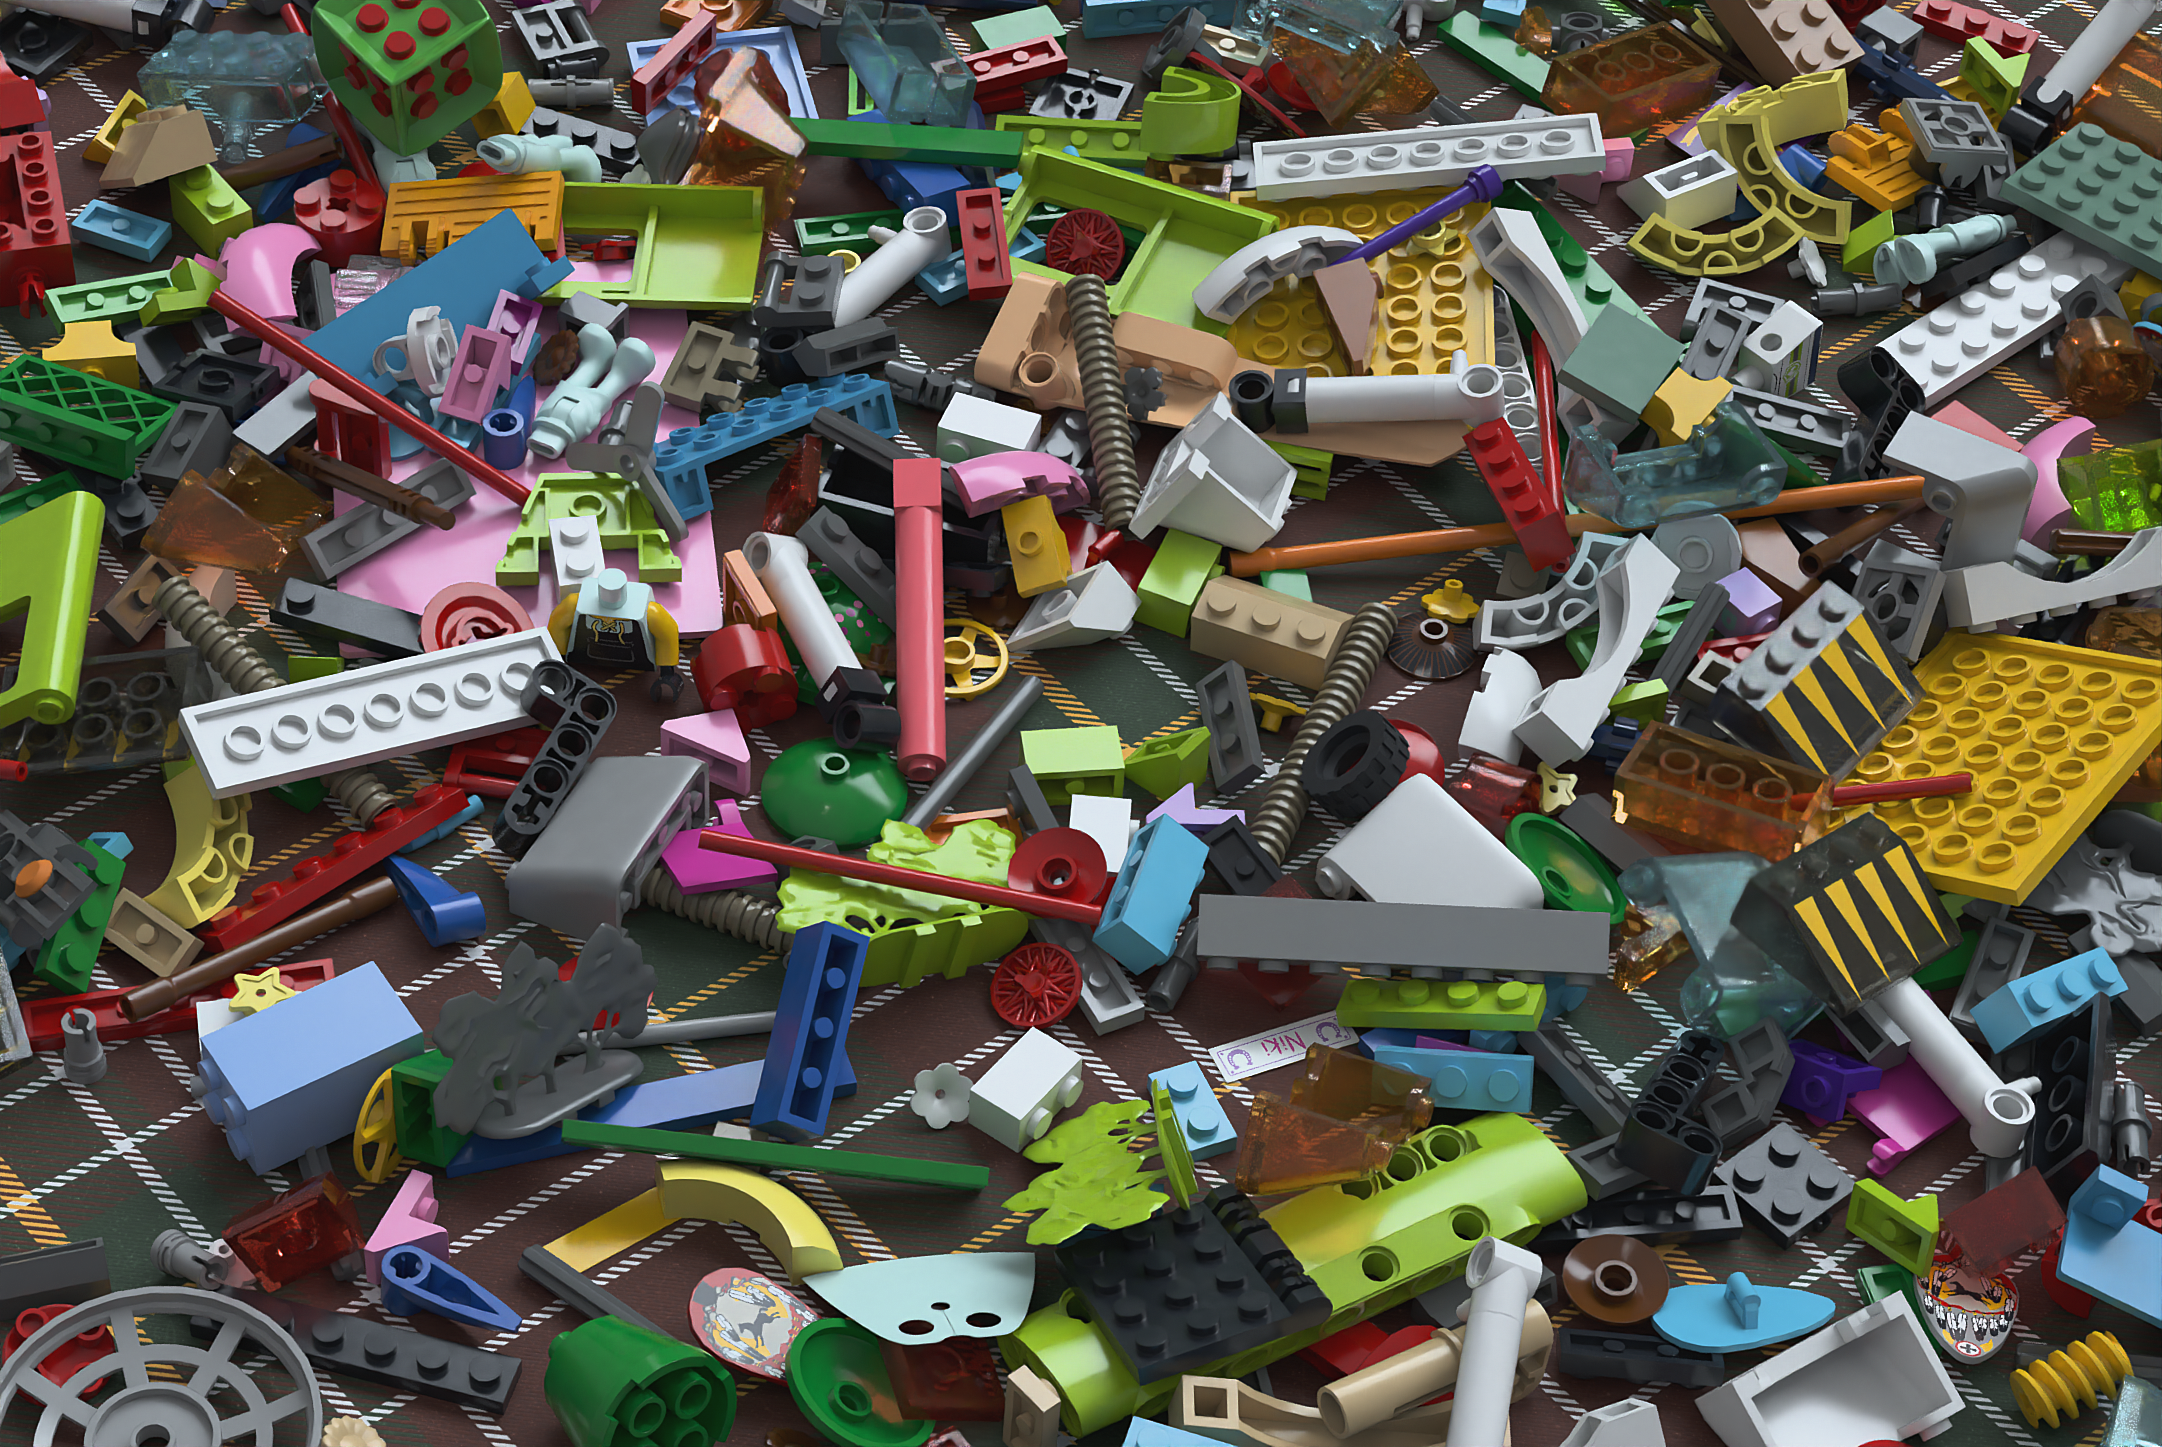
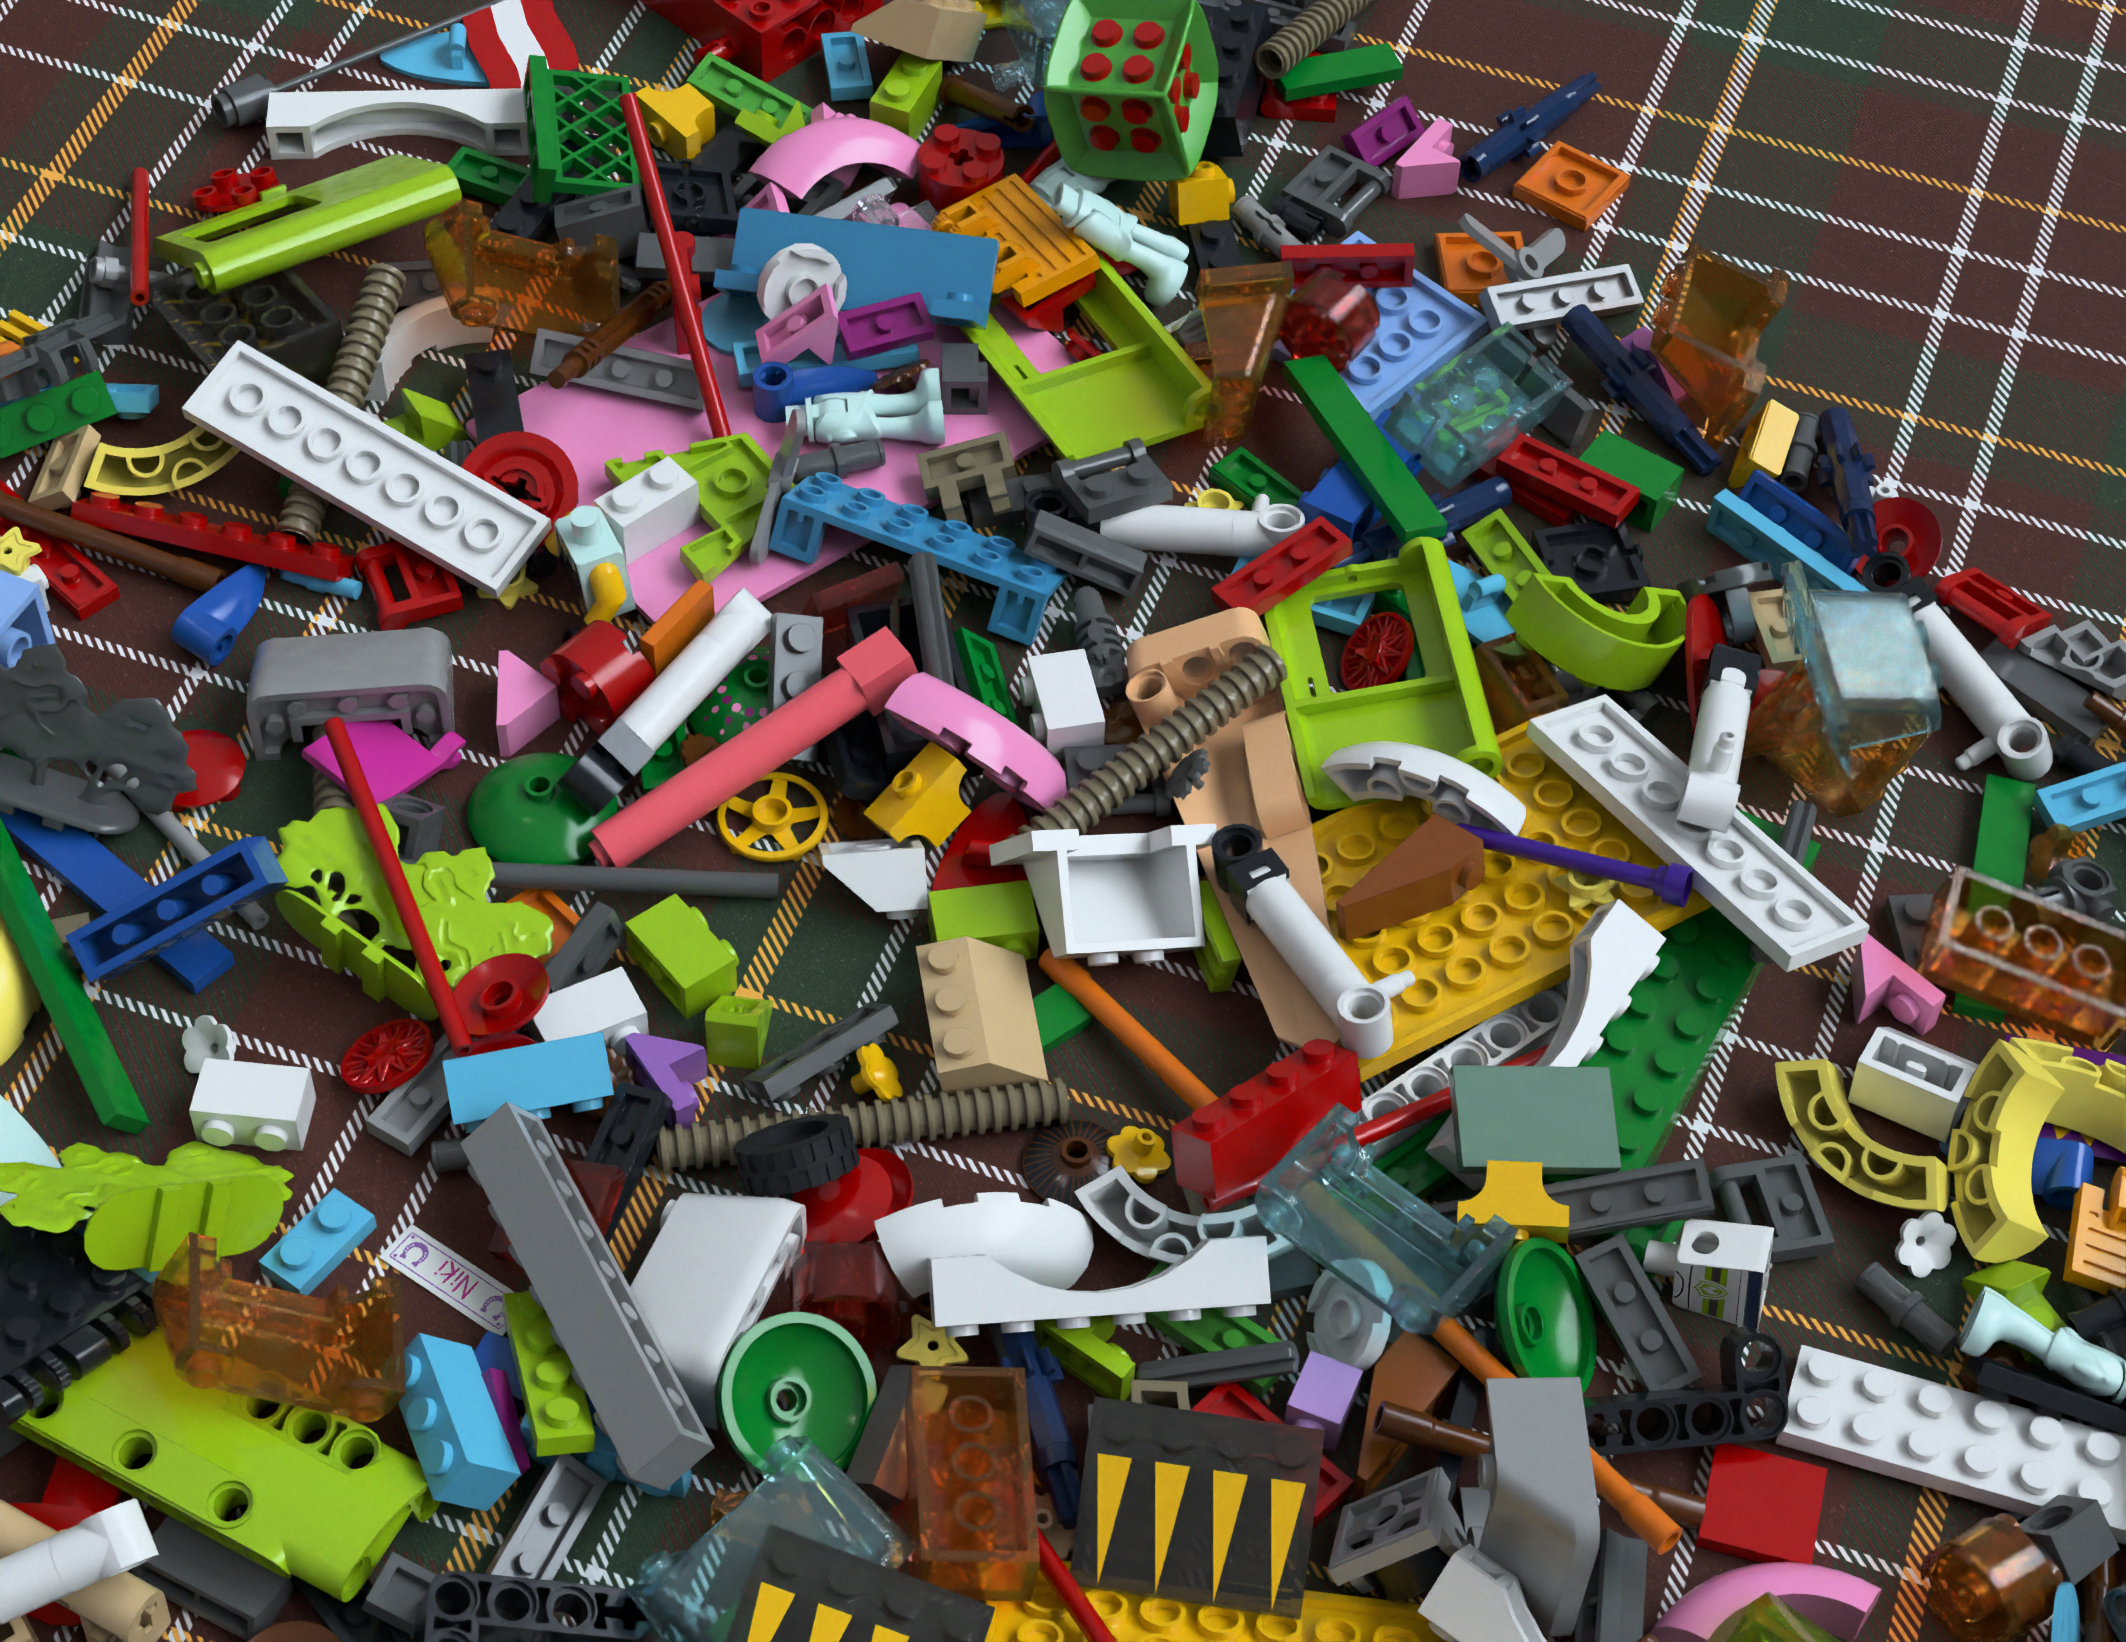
camera: 60 degrees right, 5 degrees up
black beam [491,659,617,855] -> none
none -> white piece [1675,643,1762,834]

